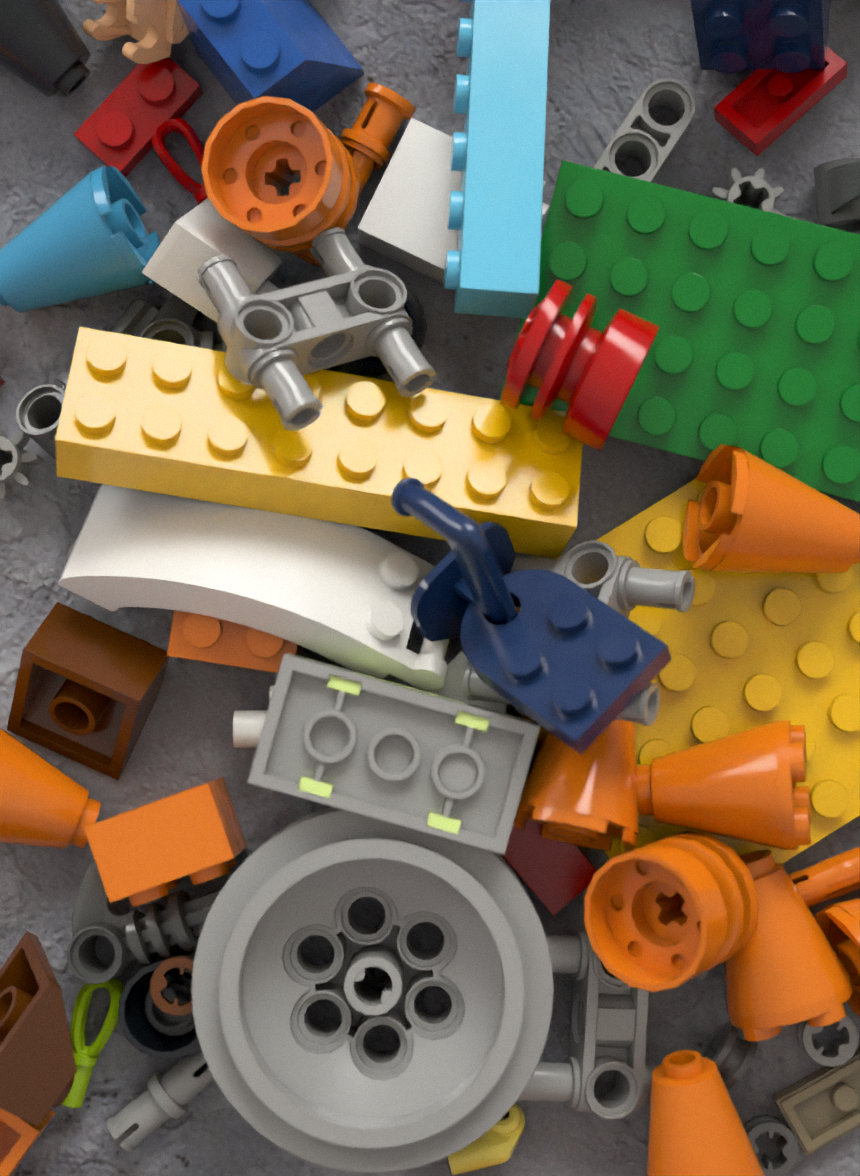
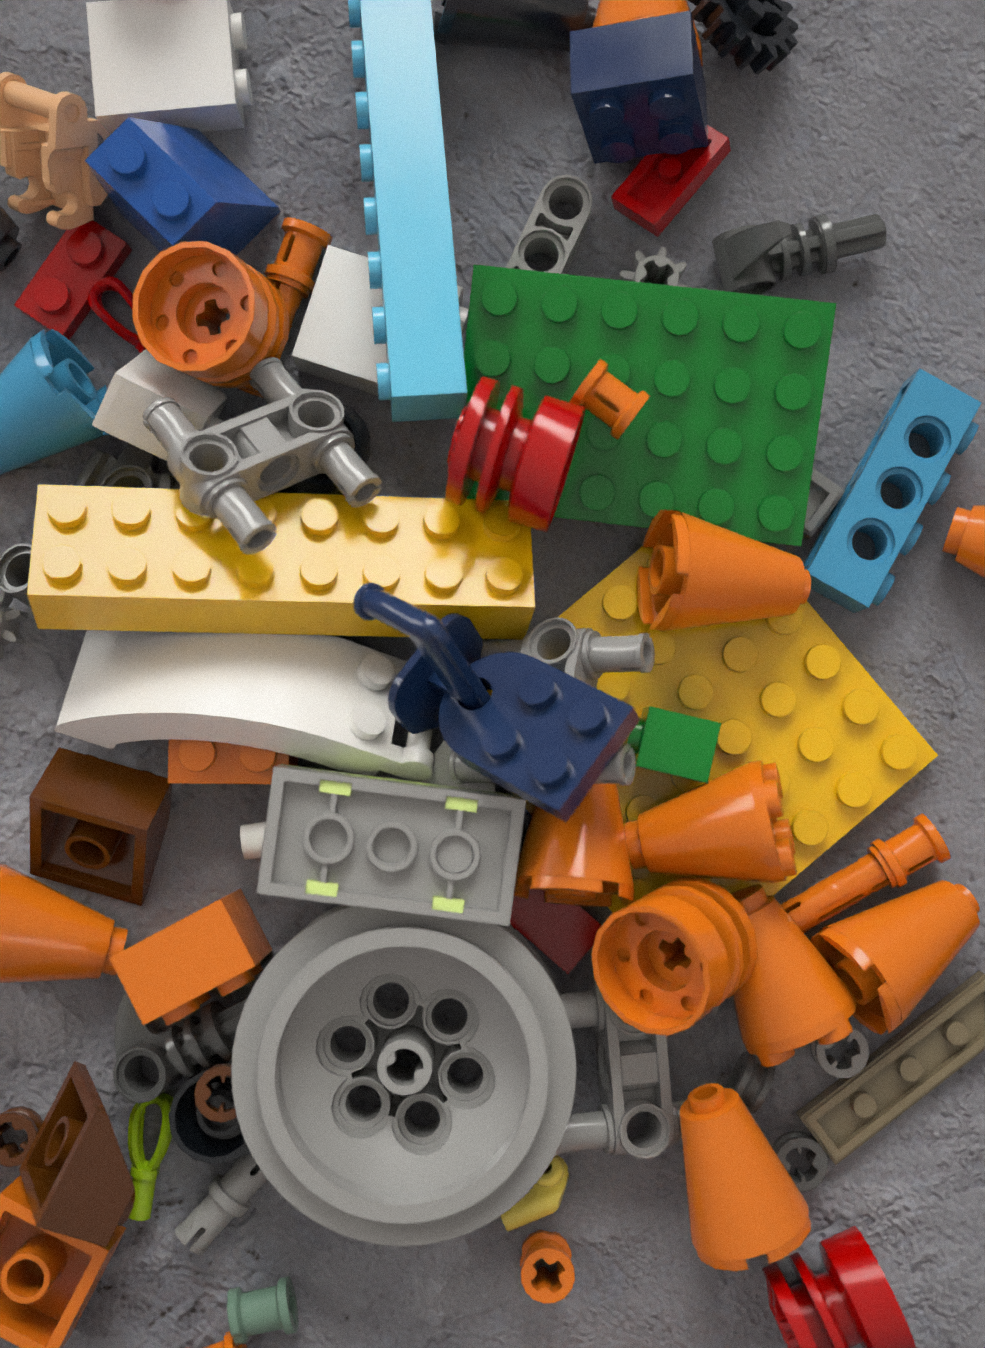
camera: 15 degrees left, 0 degrees up
none -> orange bush [569,359,650,440]
none -> green brick [624,706,721,783]

